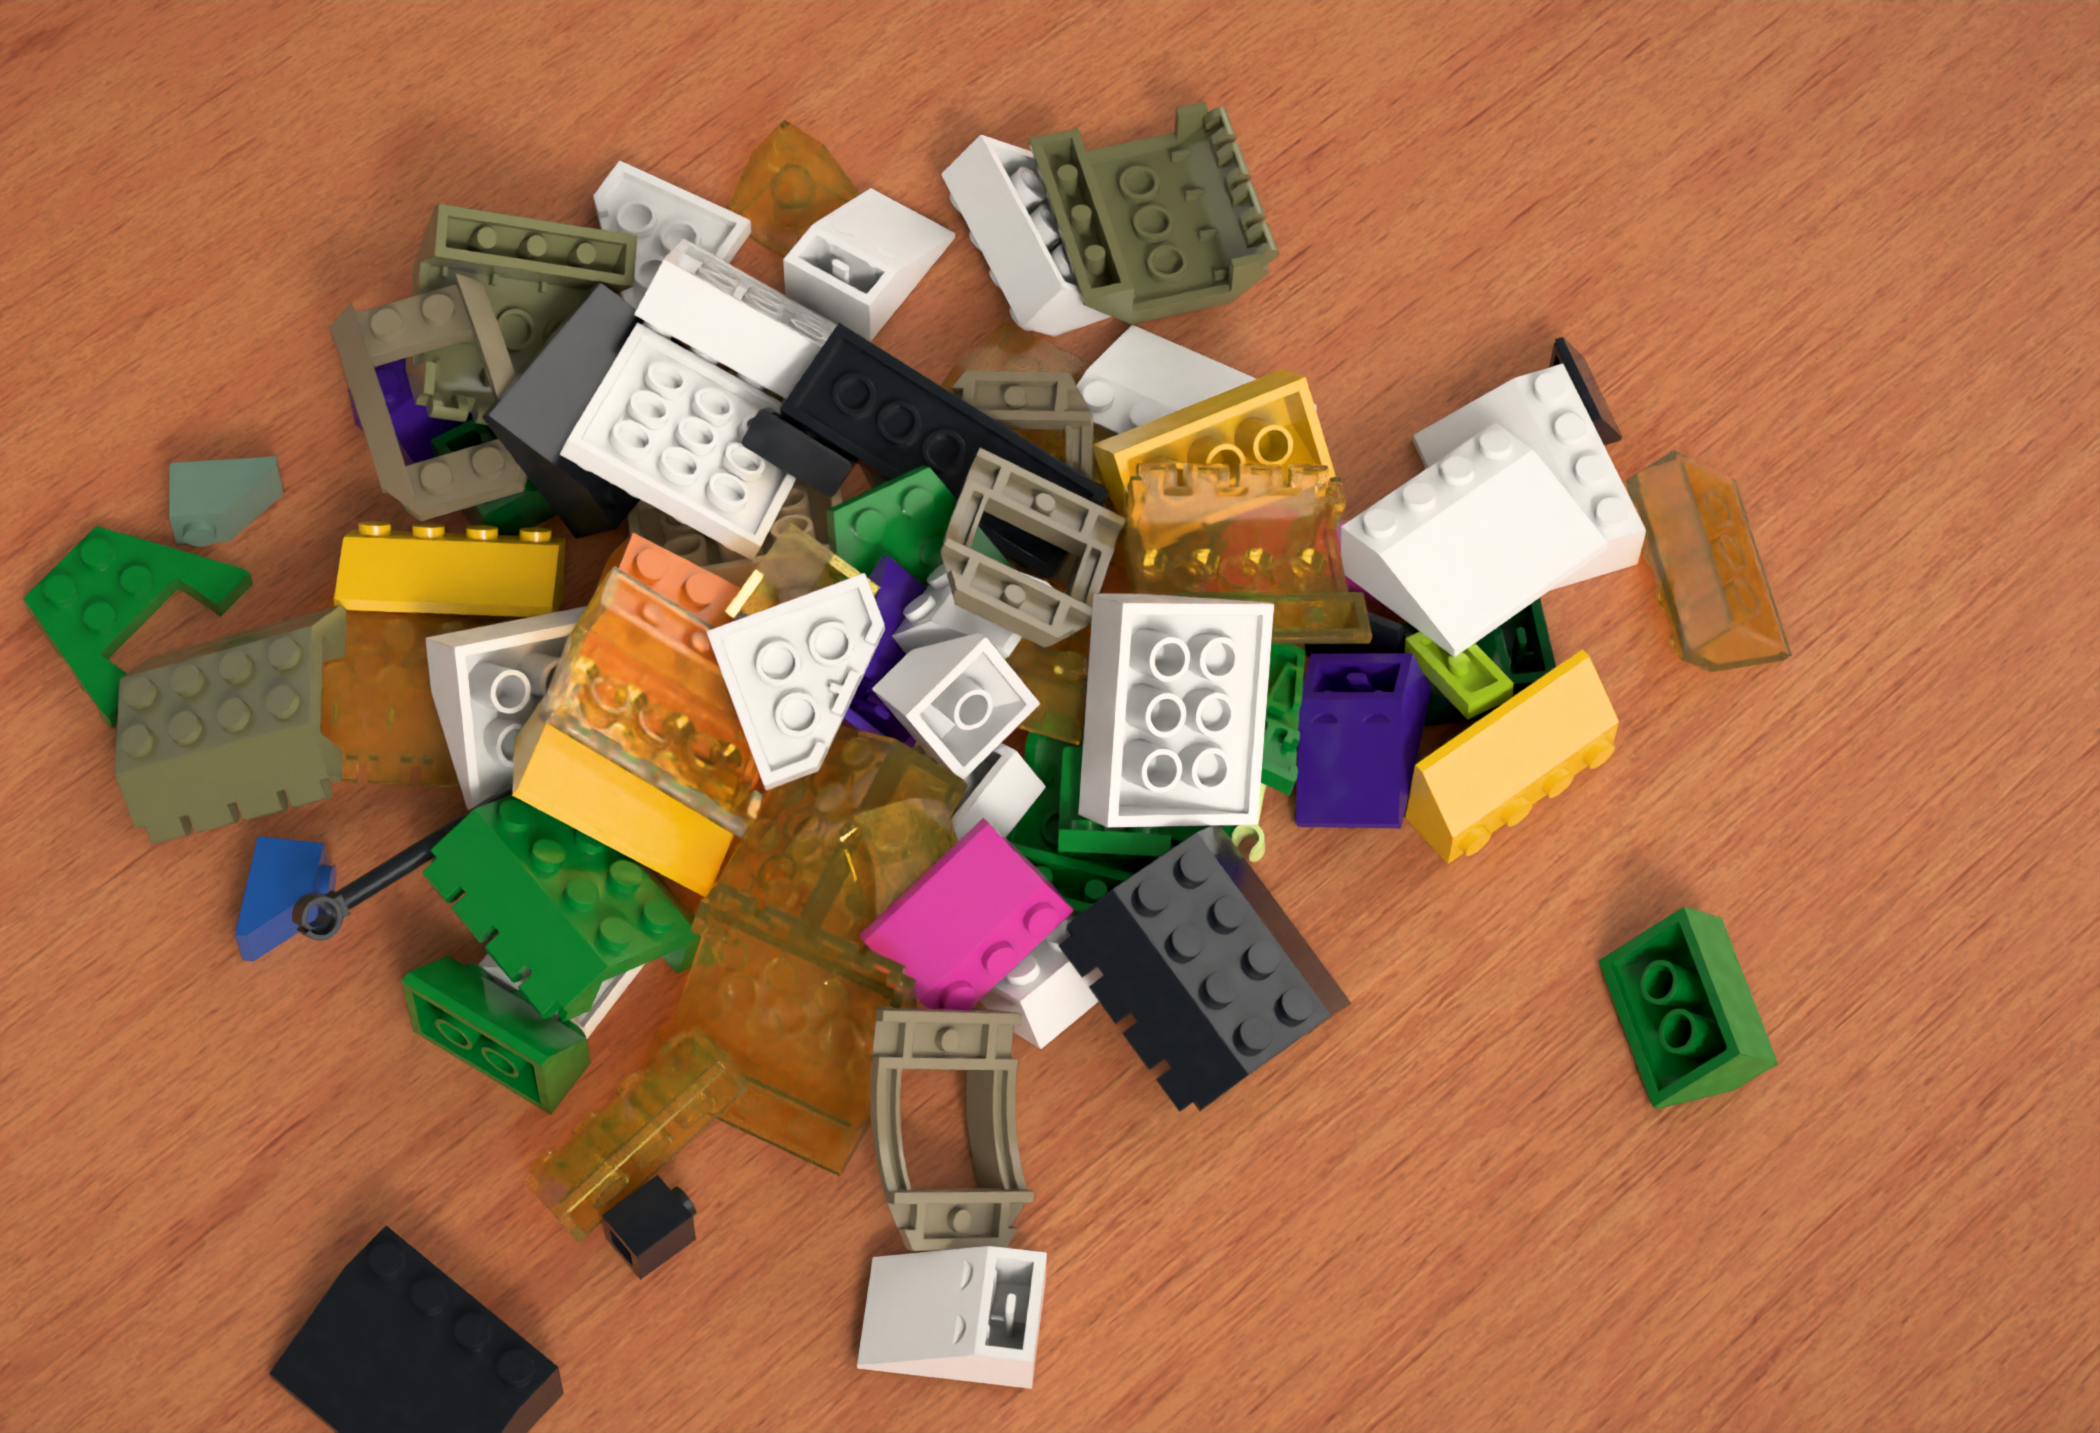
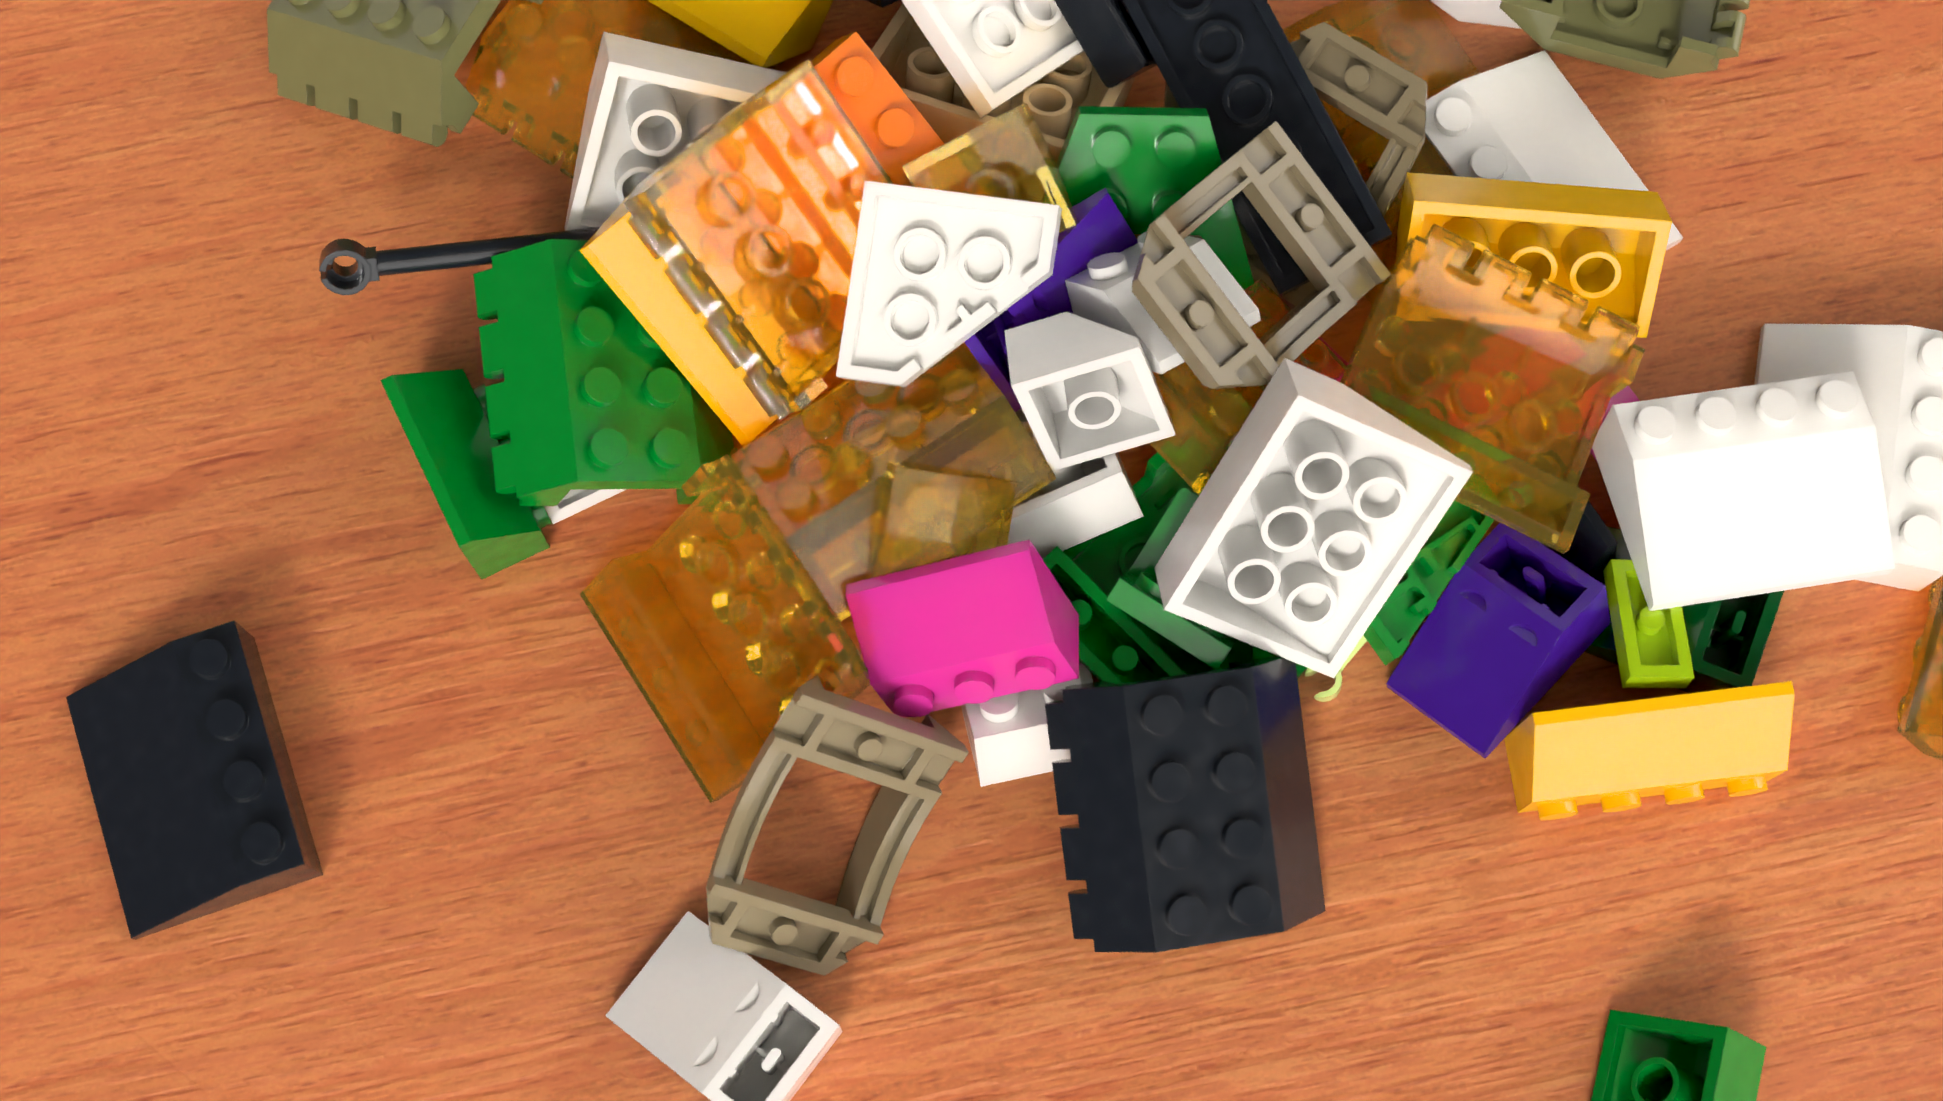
camera: 30 degrees right, 15 degrees up
blue slope [235,836,337,961] -> none
clear yellow slope [523,1025,750,1243] -> none
black brick [602,1175,697,1280] -> none

